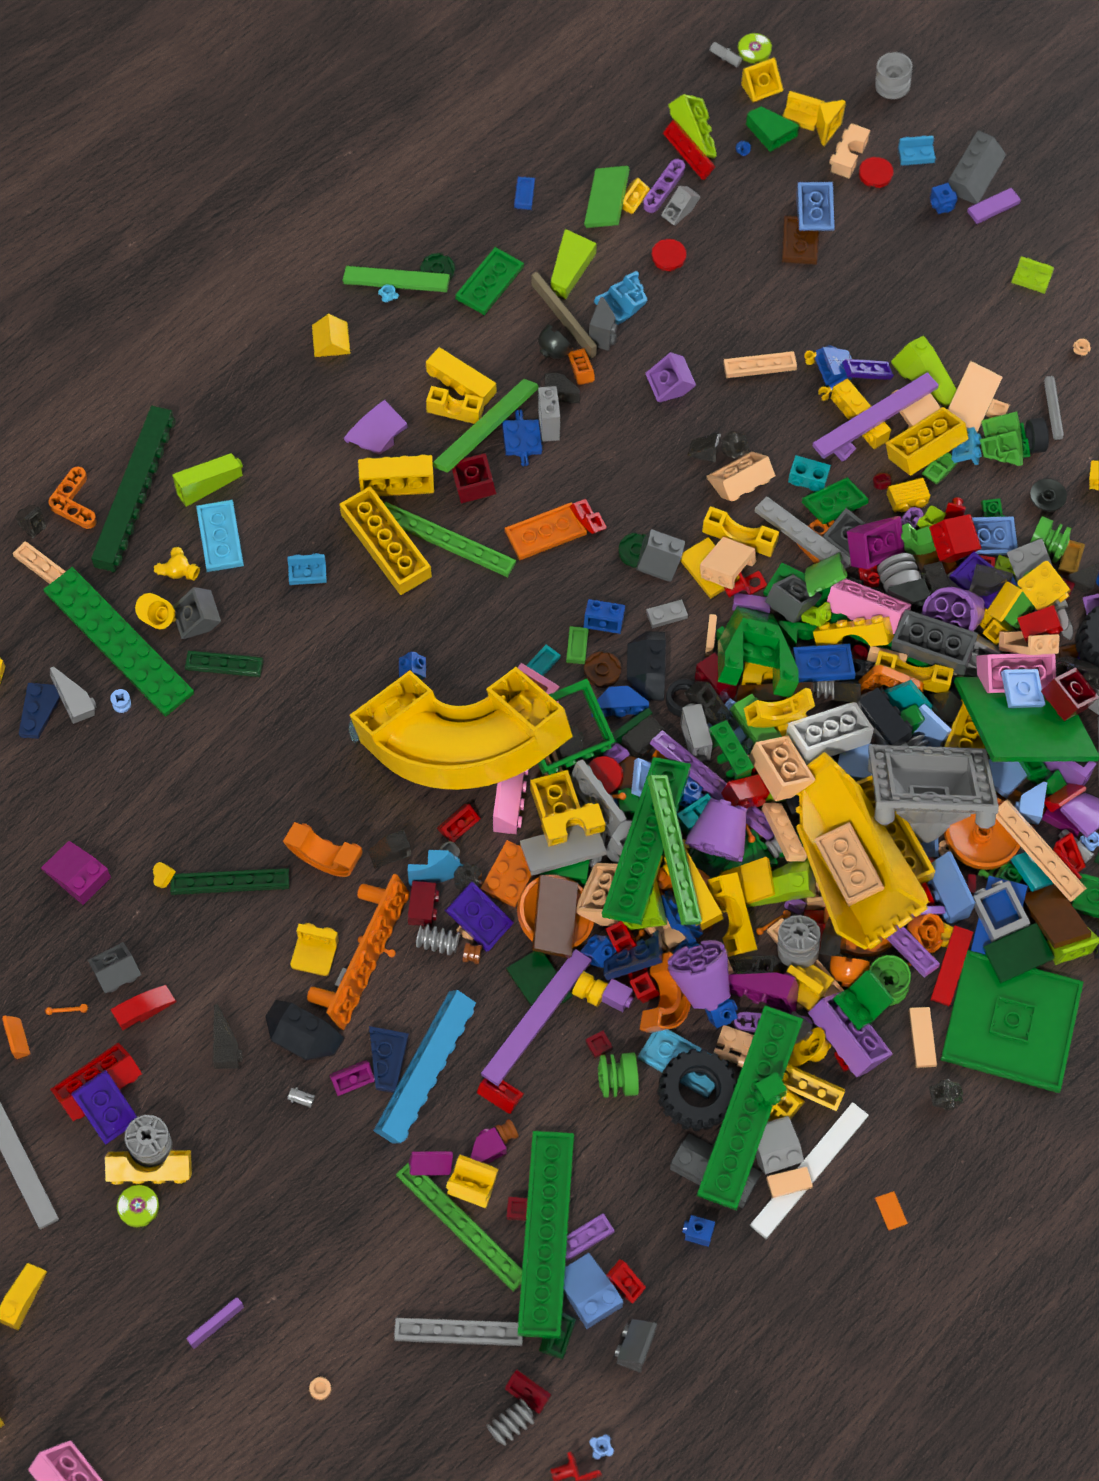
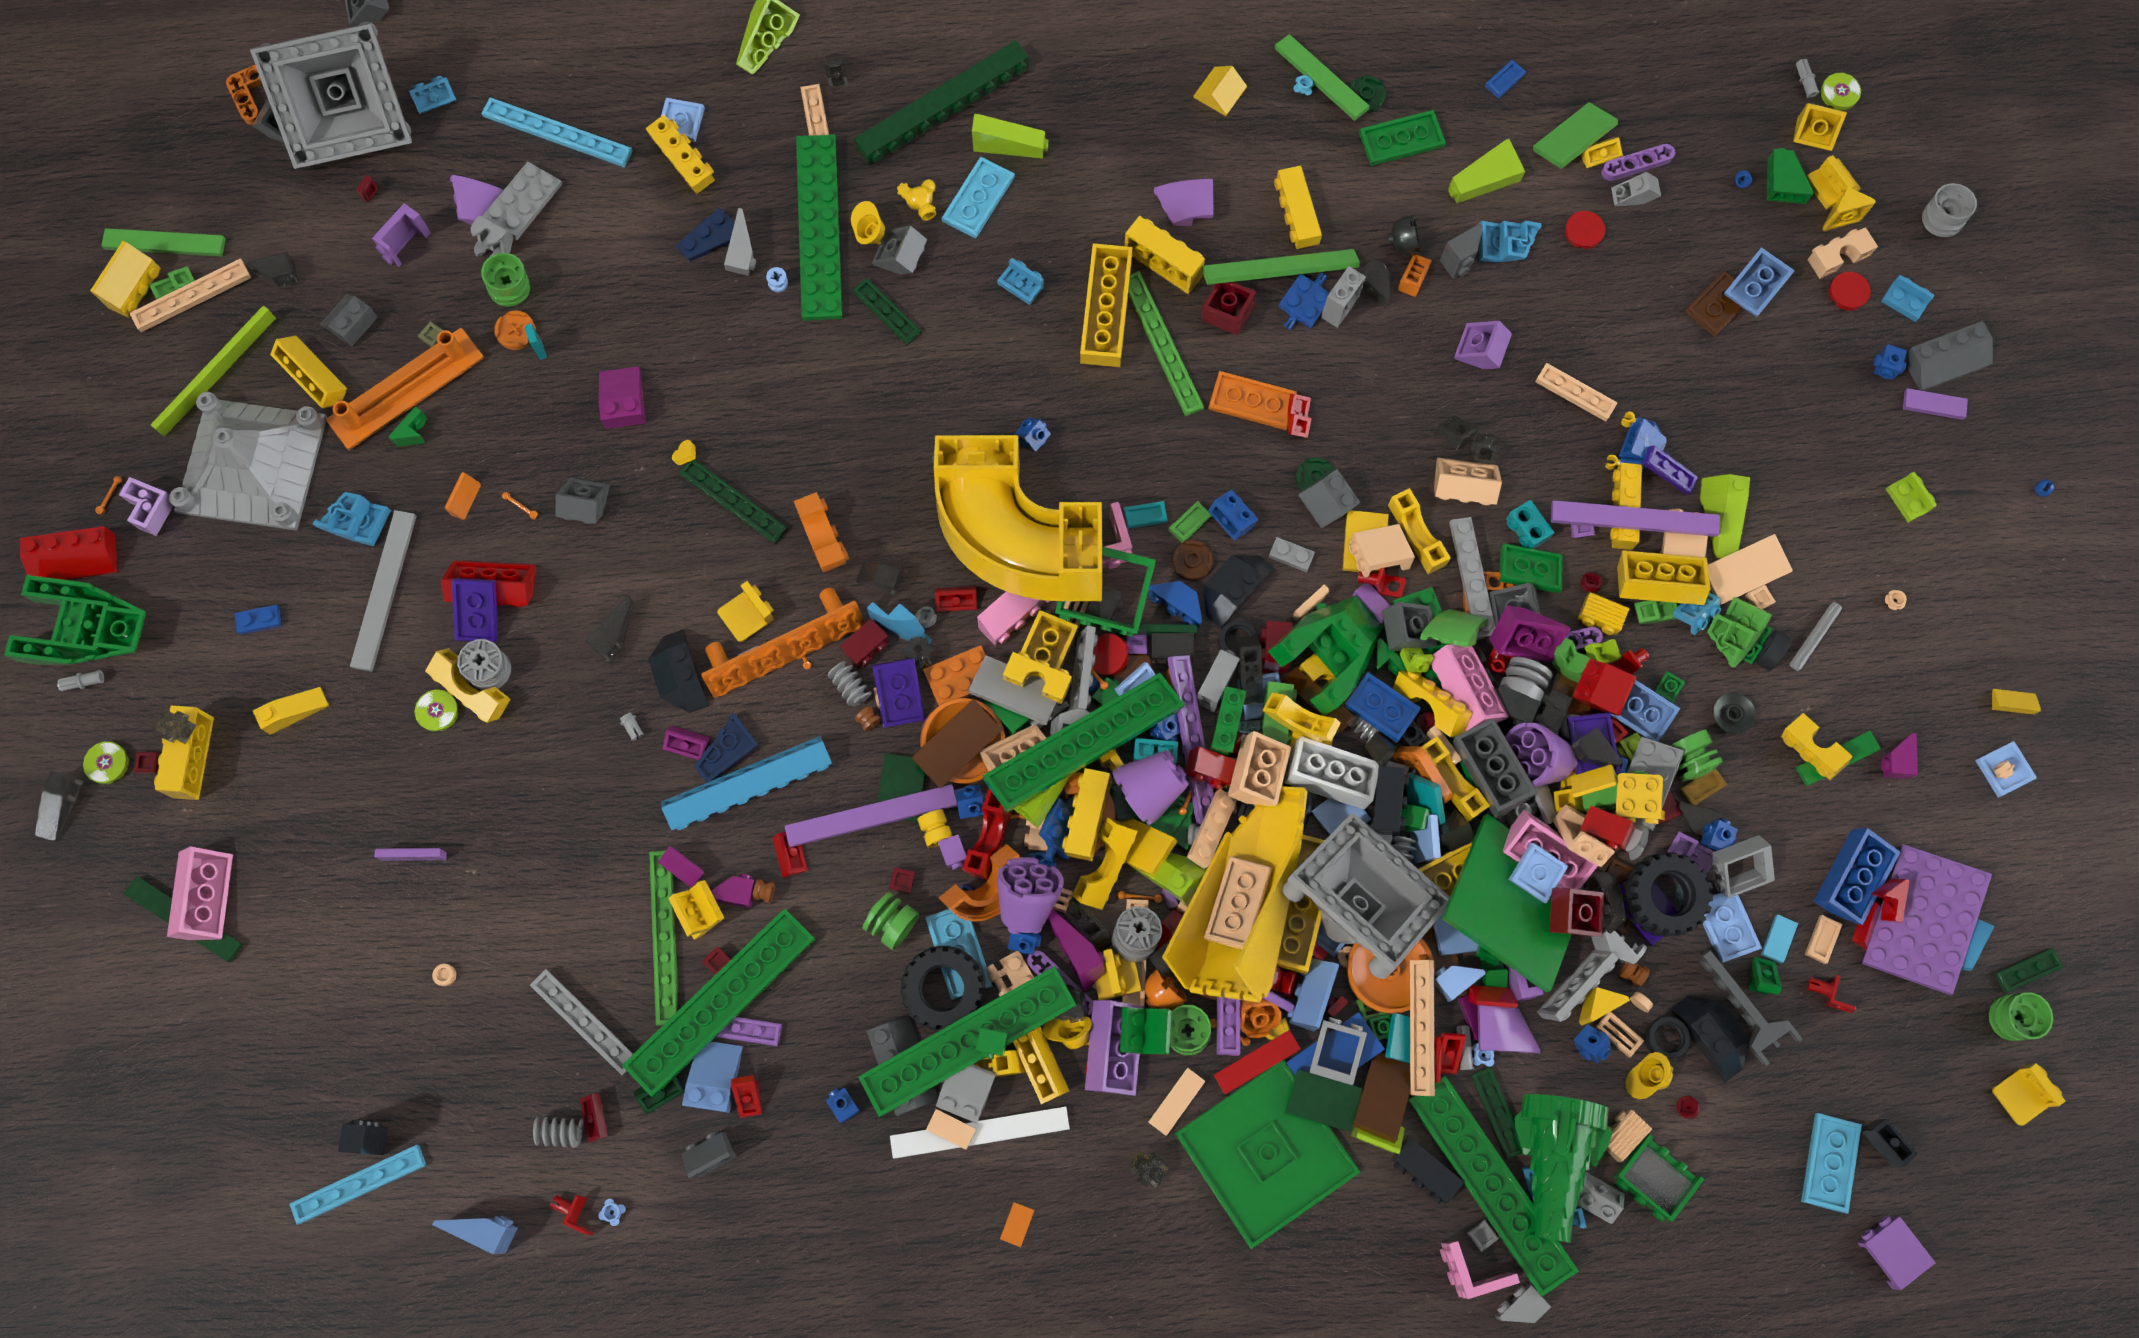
camera: 40 degrees right, 10 degrees up
orange beam [48,467,97,529] -> none
red slope [110,985,176,1031] -> none
yellow arch [426,386,484,424] -> none
dark tan tile [531,272,597,358] -> none
dark blue wing [604,930,662,980] -> none
bright green tile [647,775,702,925] -> none
red tile [663,120,715,180] -> none
lime wedge [668,94,717,158] -> none

